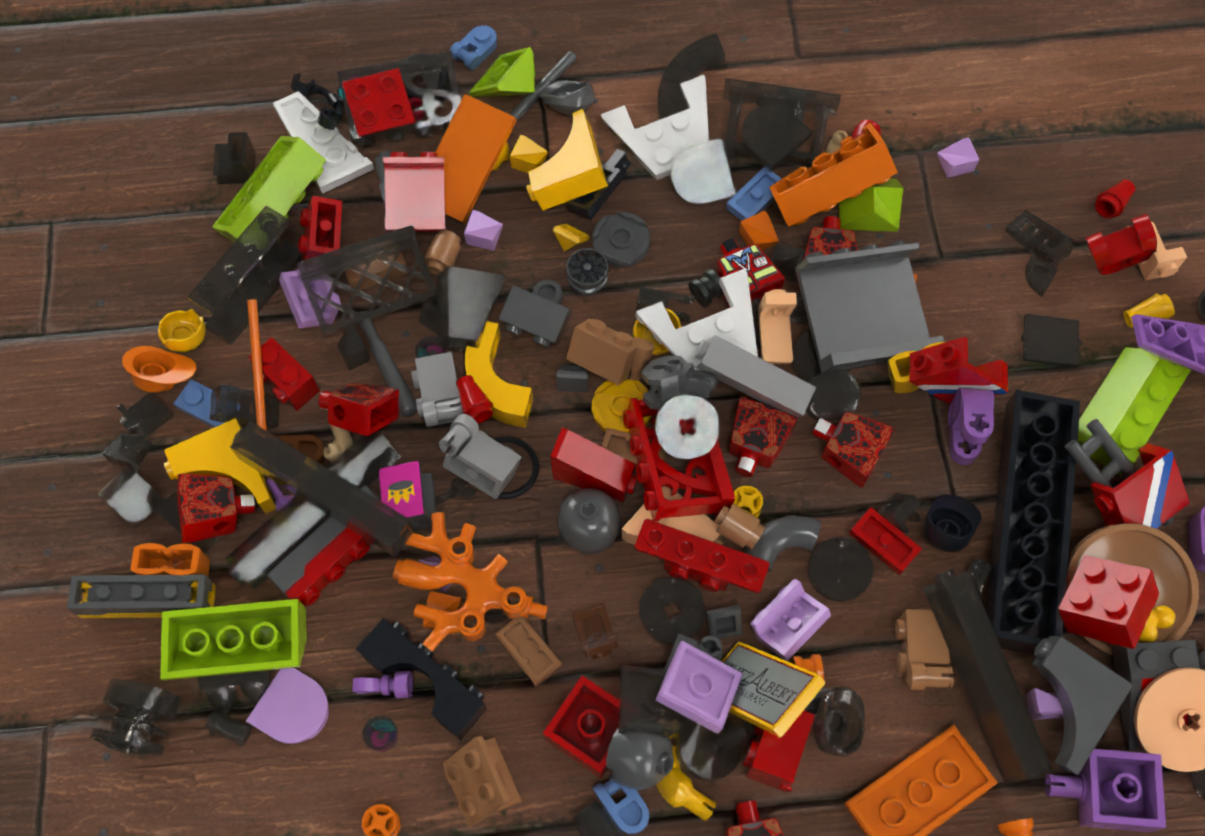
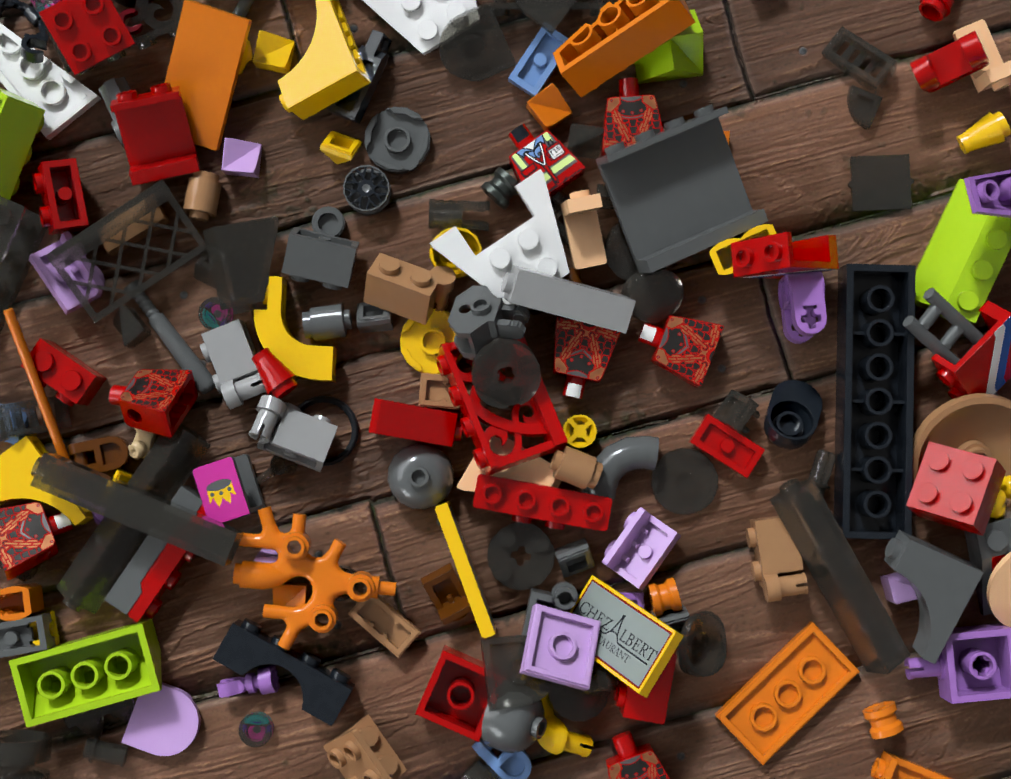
camera: 10 degrees left, 20 degrees up
none -> dark grey brick [302,303,353,341]
none -> yellow tile [435,500,496,639]

